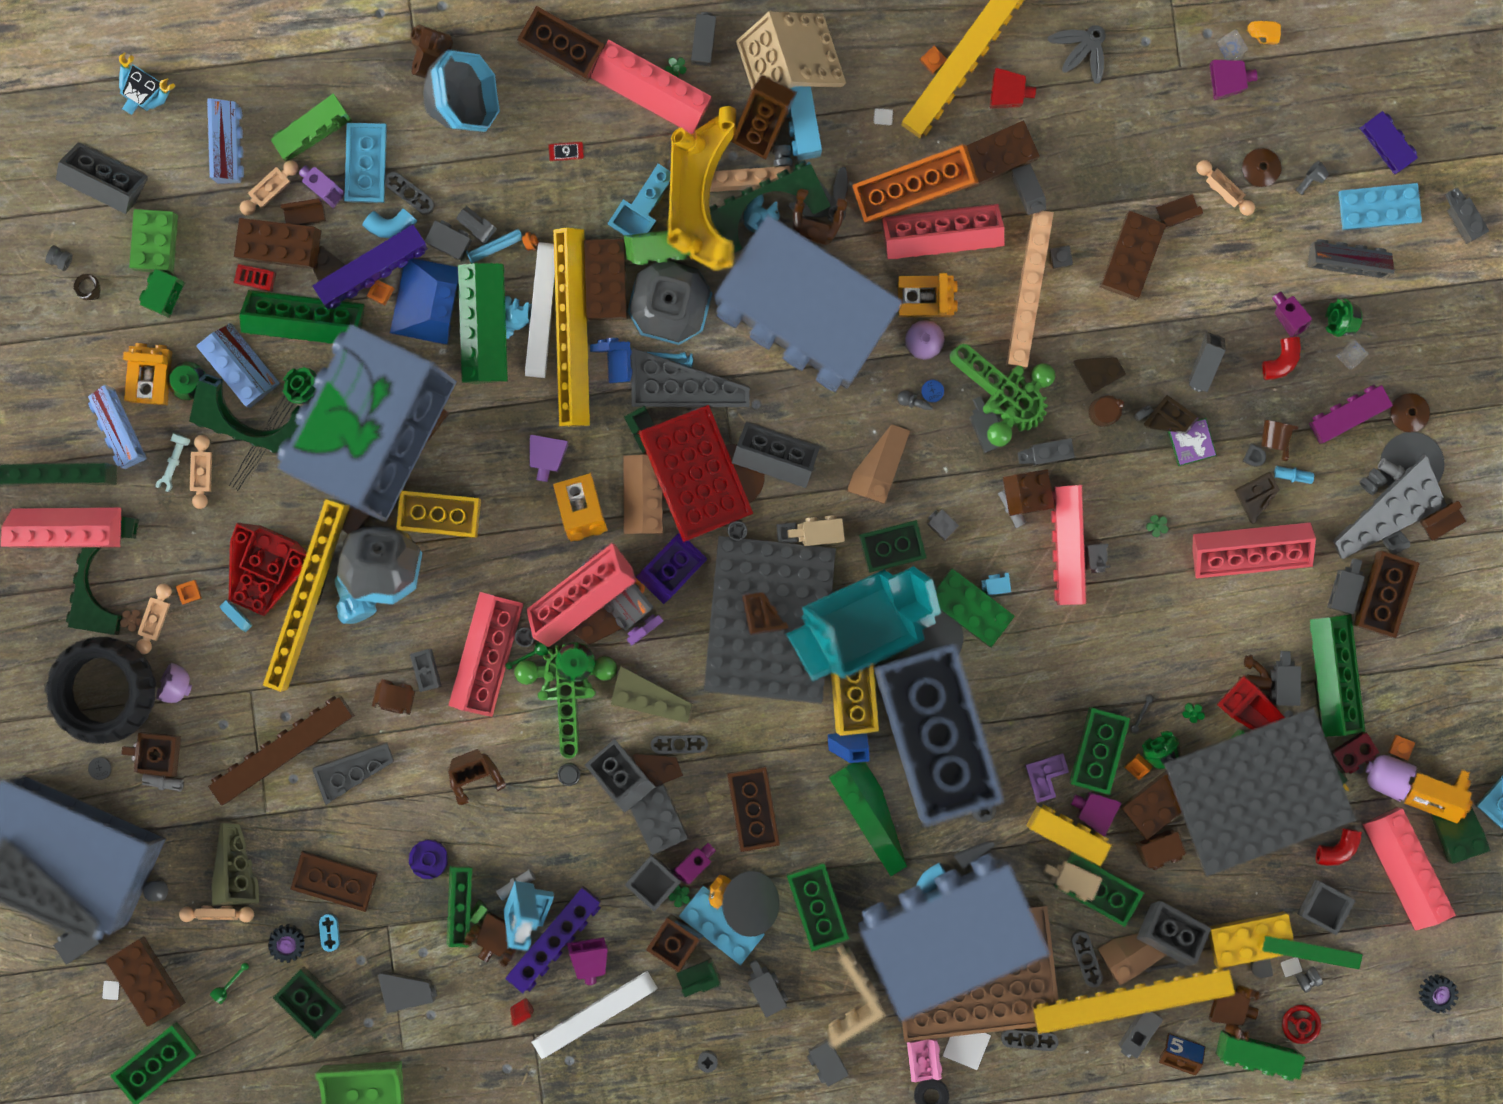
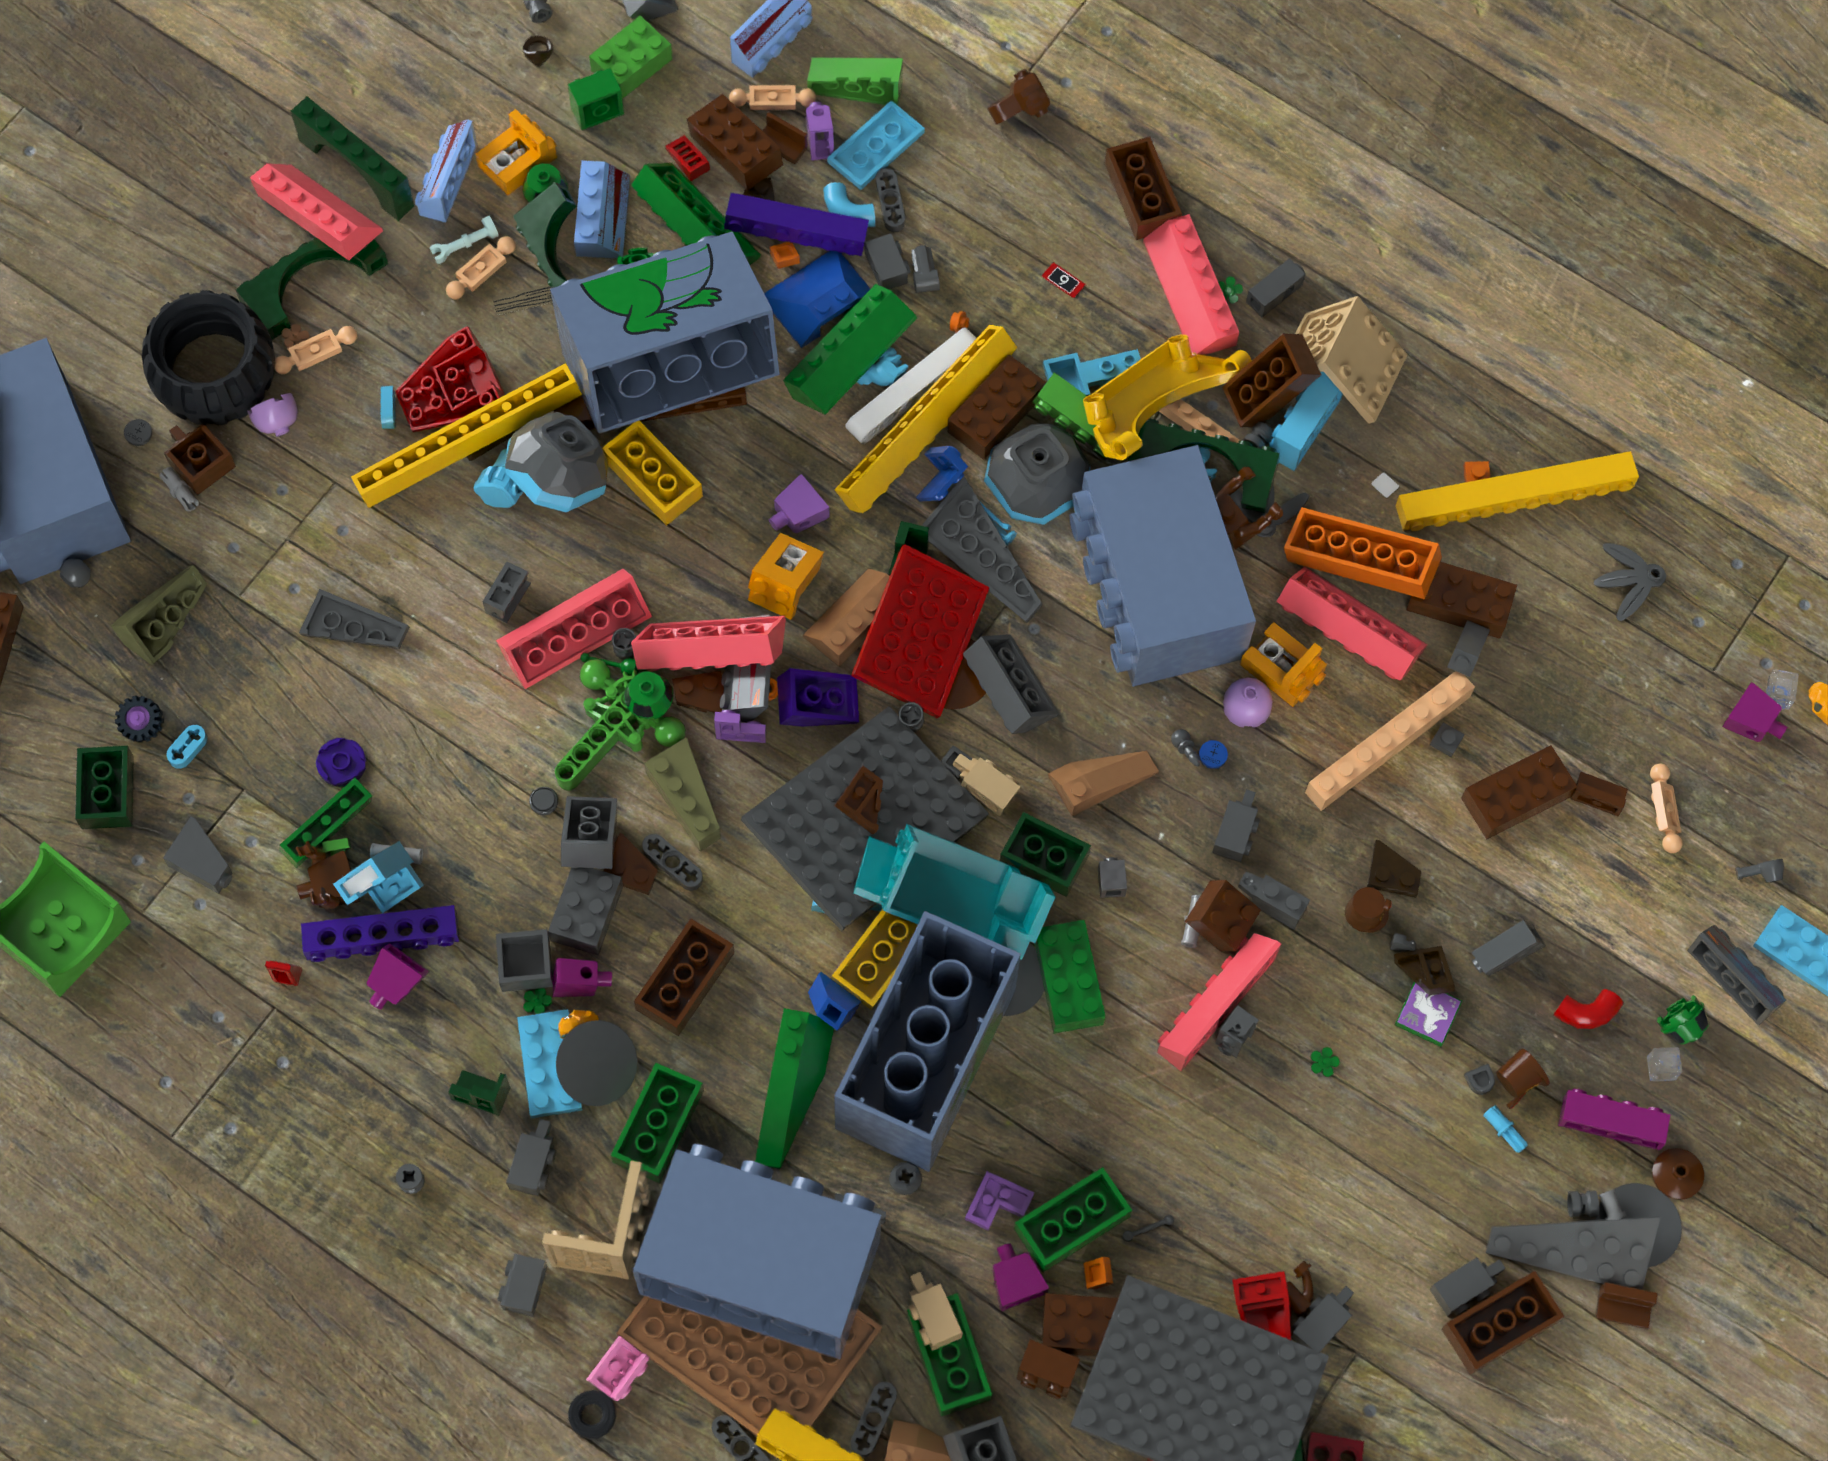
camera: 40 degrees right, 20 degrees down
orange plate [176,580,202,605] -> none
light nougat plate [179,906,254,923] -> none
reddish brown brick [208,696,355,806] -> none
green hinge [209,963,249,1005] -> none
reddish brown tile [290,851,378,912] -> none
reddish brown brick [372,679,415,715] -> none
rock [423,50,500,132] -> none
reddish brown torso [448,749,506,805] -> none
medium azure axle [466,229,523,264] -> none
white beam [532,971,658,1059] -> none
reddish brown brick [646,914,703,972] -> none
white sticker [943,1033,991,1070] -> none
bright green piece [950,344,1056,447] -> none
medium azure brick [981,573,1011,595] -> none
red torso [990,68,1036,109] -> none
yellow brick [1026,804,1112,866] -> none
green cone [1142,731,1181,769] -> none
green plant [1182,703,1205,723] -> none
coral slope [1192,522,1316,579] -> none
dark brown wing [1235,472,1279,524] -> none
reddish brown dish [1242,148,1281,187] -> none
magenta torso [1272,291,1312,337] -> none
green slope [1310,614,1366,737] -> none
dark grey plate [1382,530,1411,555] -> none

